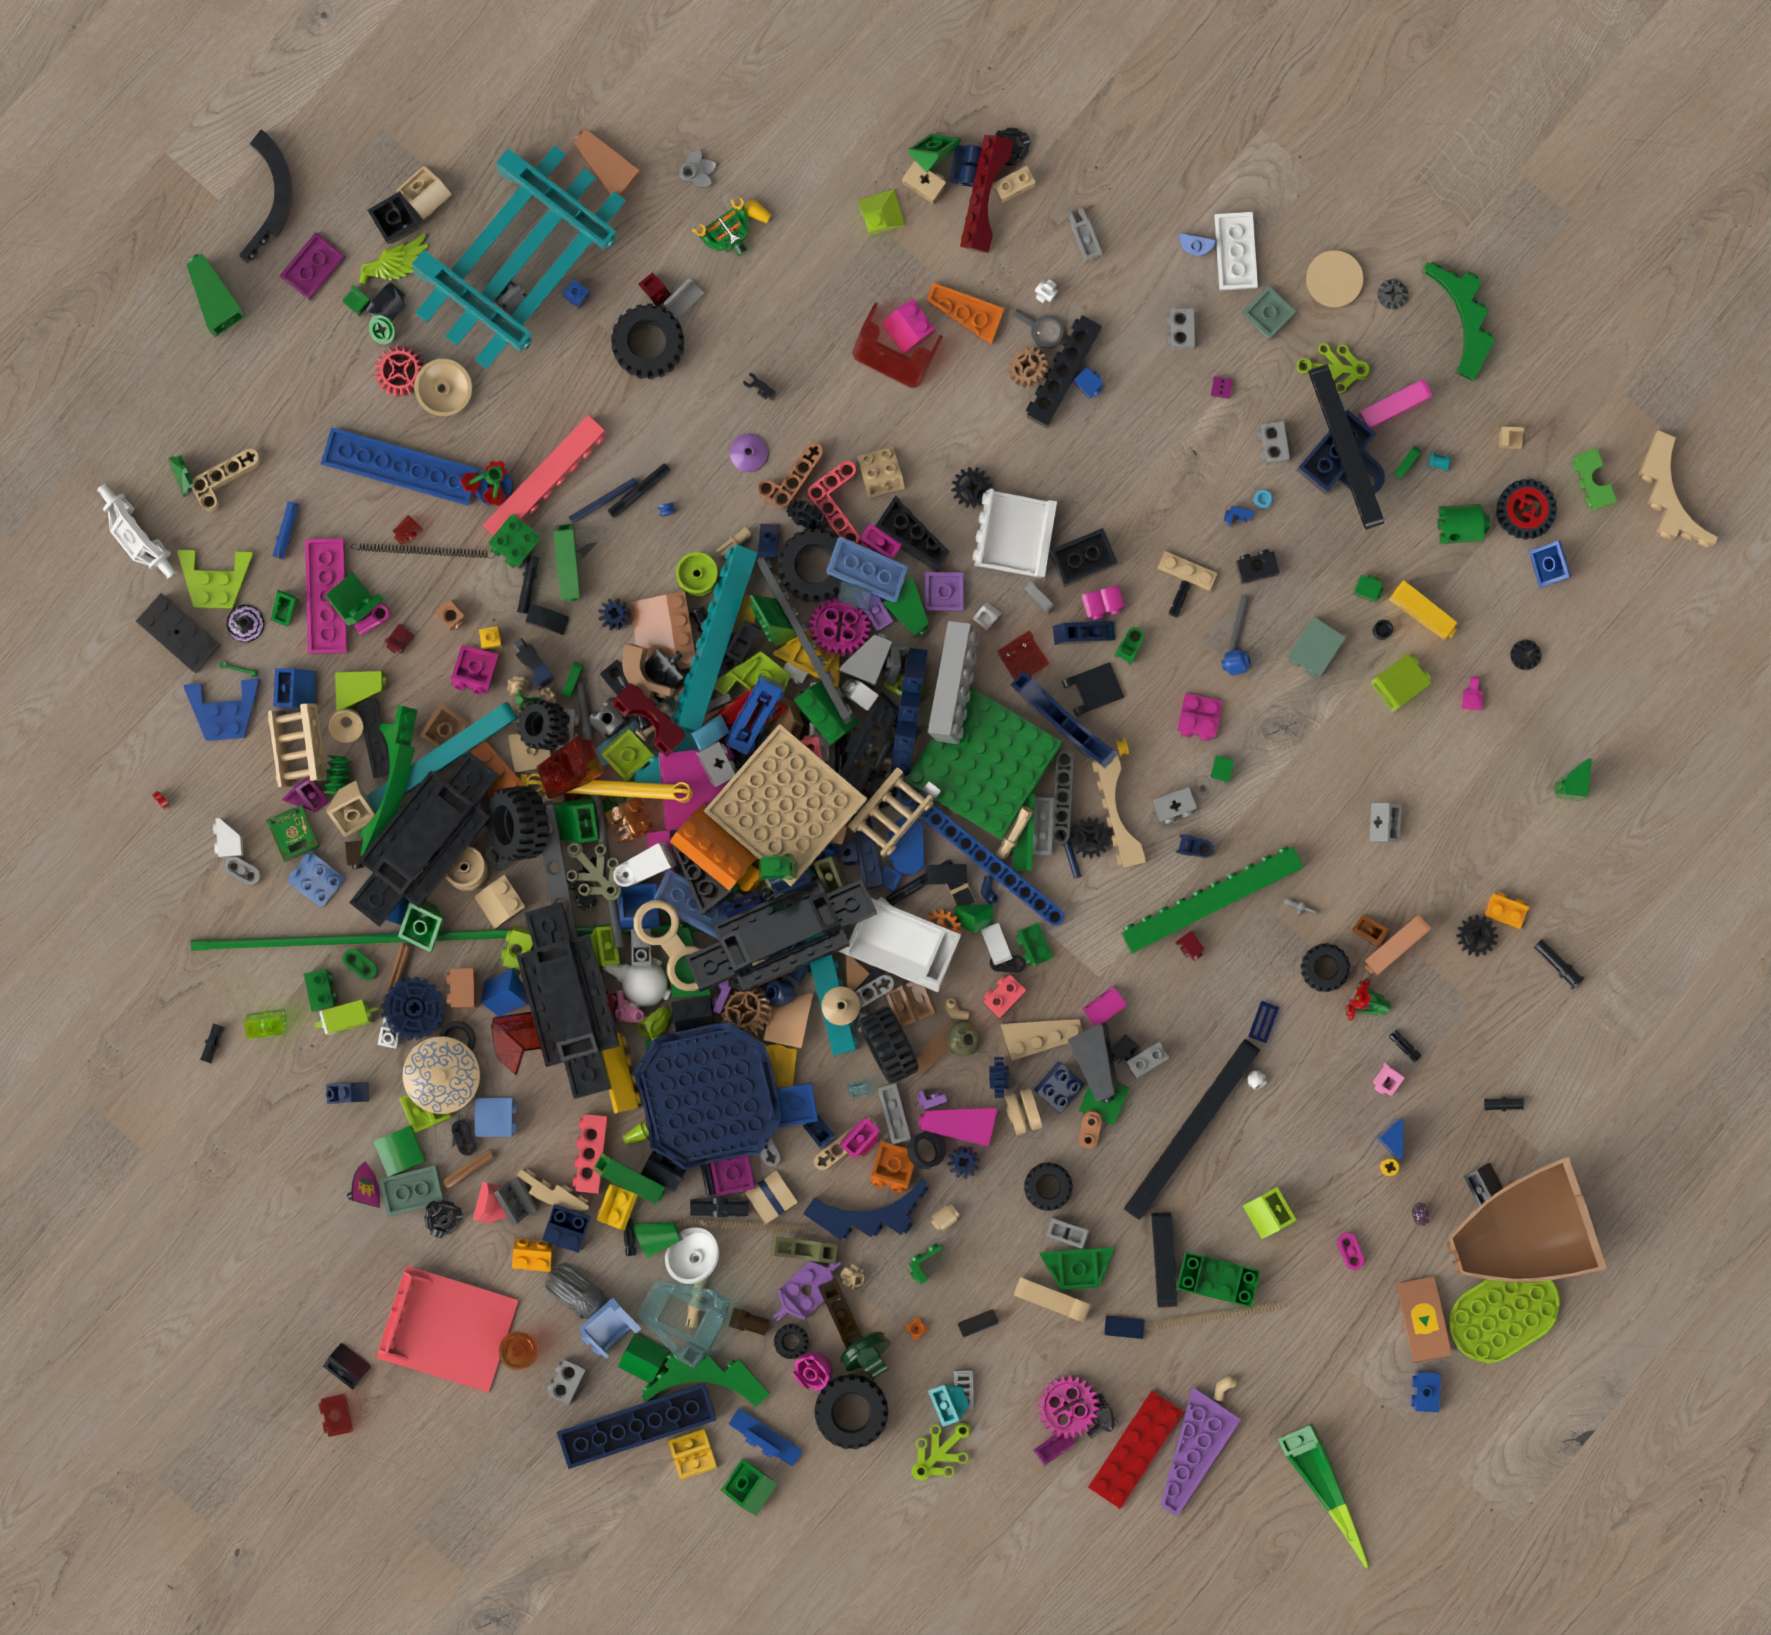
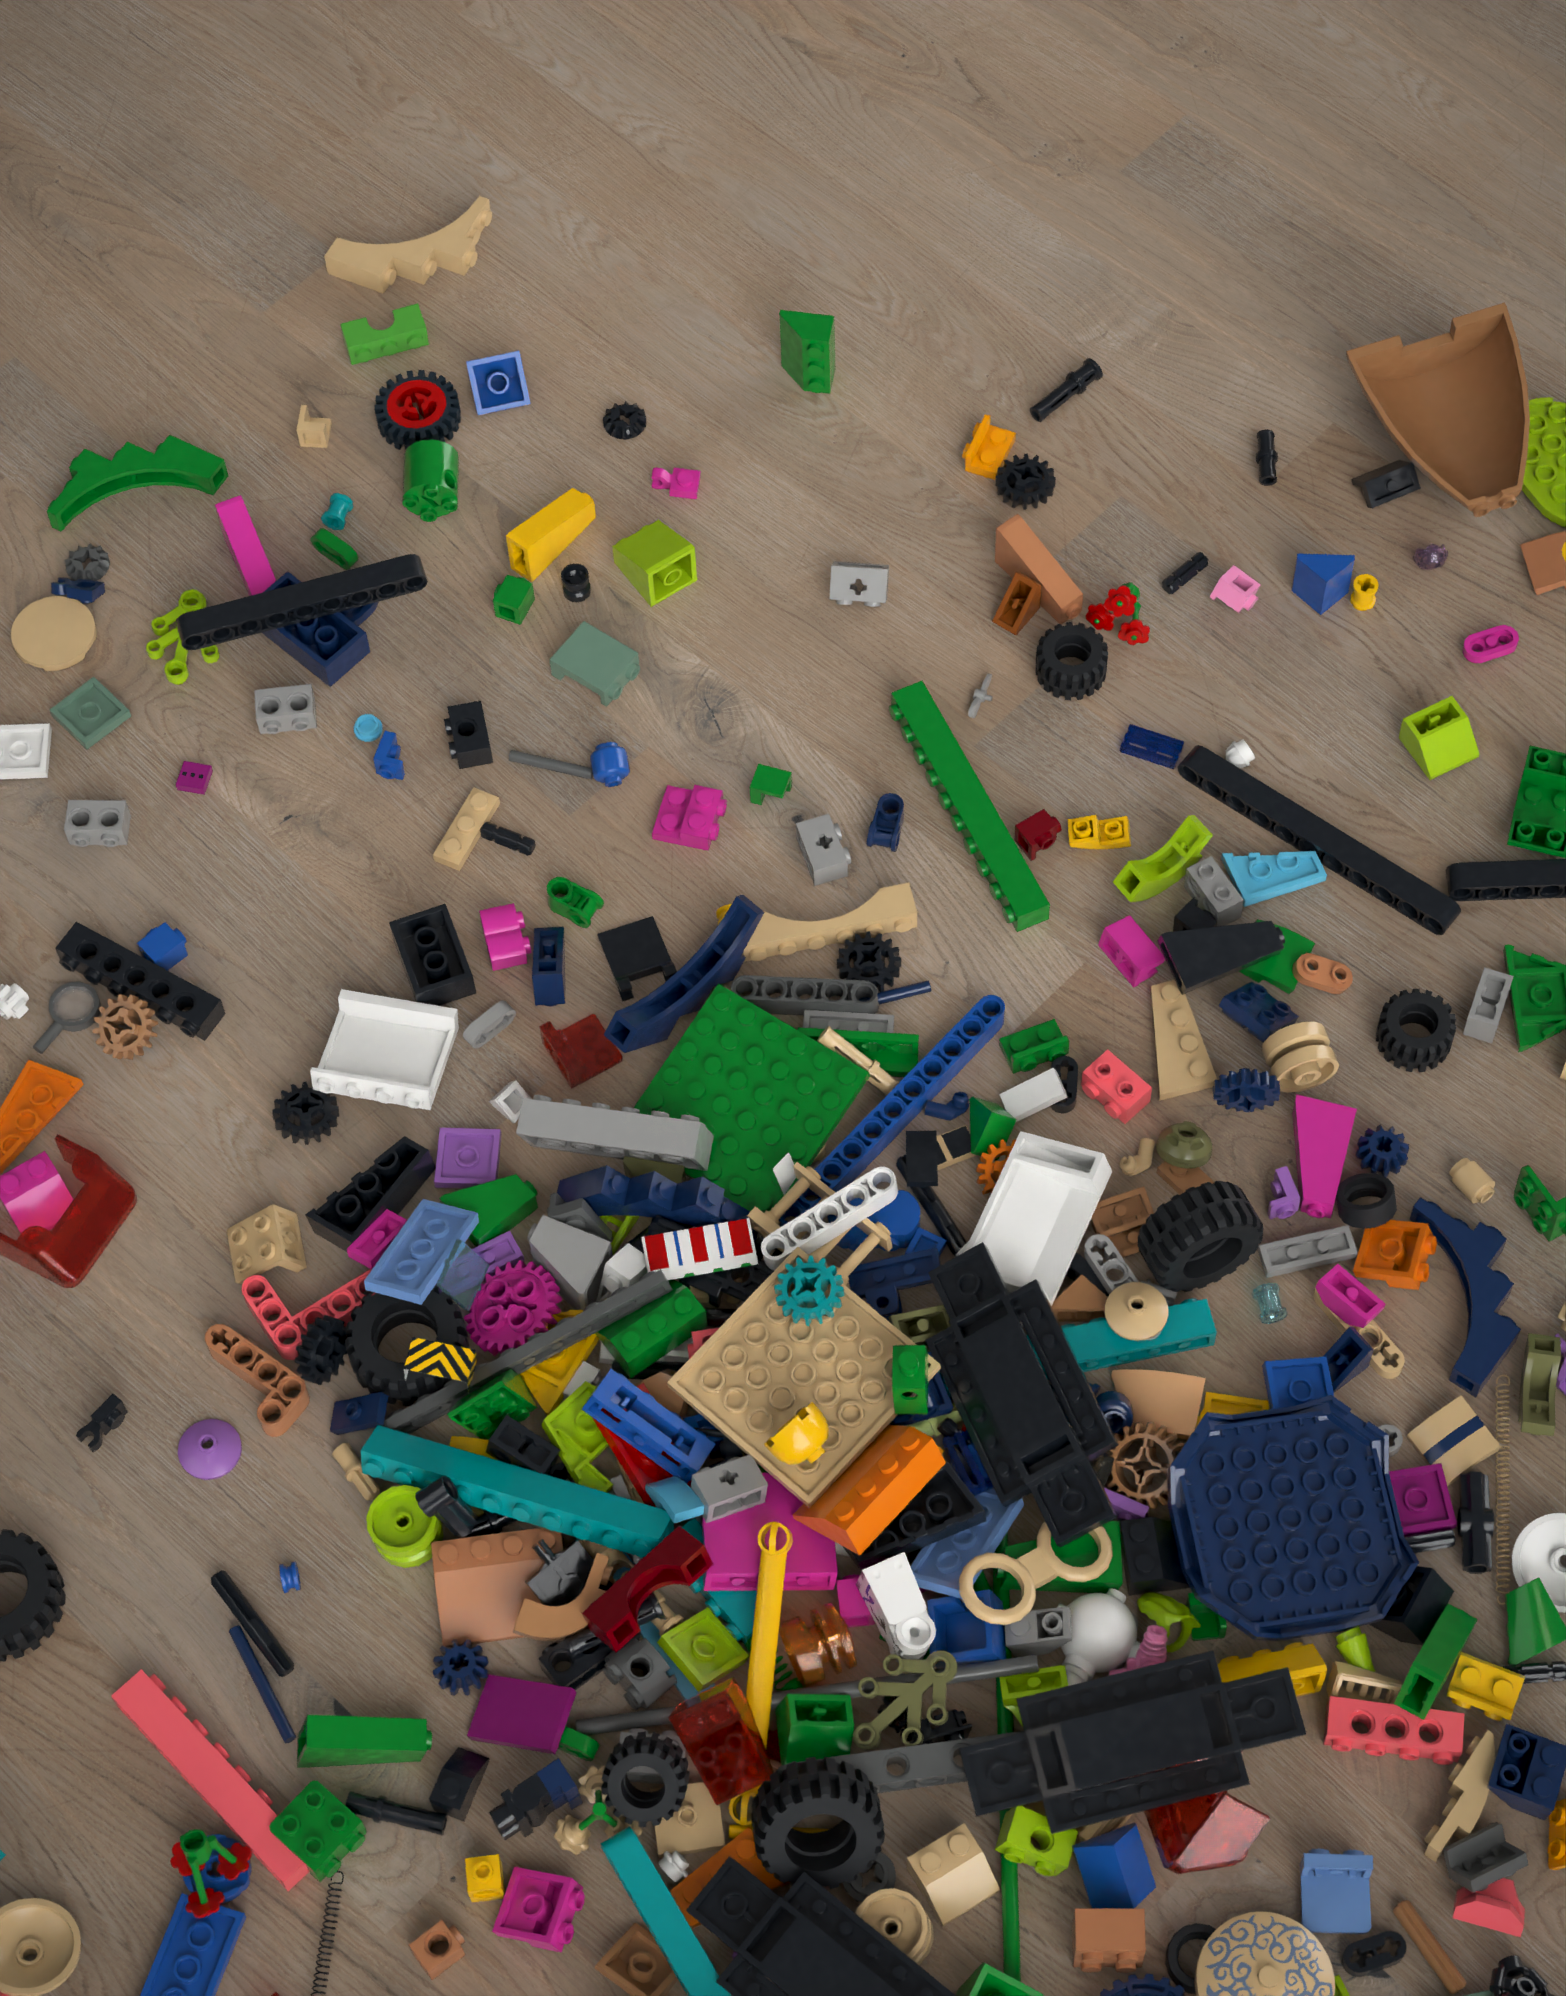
camera: 85 degrees left, 25 degrees down
none -> dark blue plate [51,577,105,604]
none -> sticker [404,1337,477,1393]
none -> black piece [415,1475,478,1537]
none -> magenta tile [467,1674,577,1754]
none -> sticker [641,1218,758,1280]
none -> white plate [658,1850,689,1882]
none -> white beam [761,1167,898,1271]
none -> yellow cylinder [764,1401,829,1465]
none -> teal gear [774,1255,845,1326]
none -> yellow slope [1067,815,1131,849]
none -> lime arch [1113,815,1213,903]
none -> medium azure wing [1221,851,1327,907]
none -> tan slope [1326,1661,1402,1704]

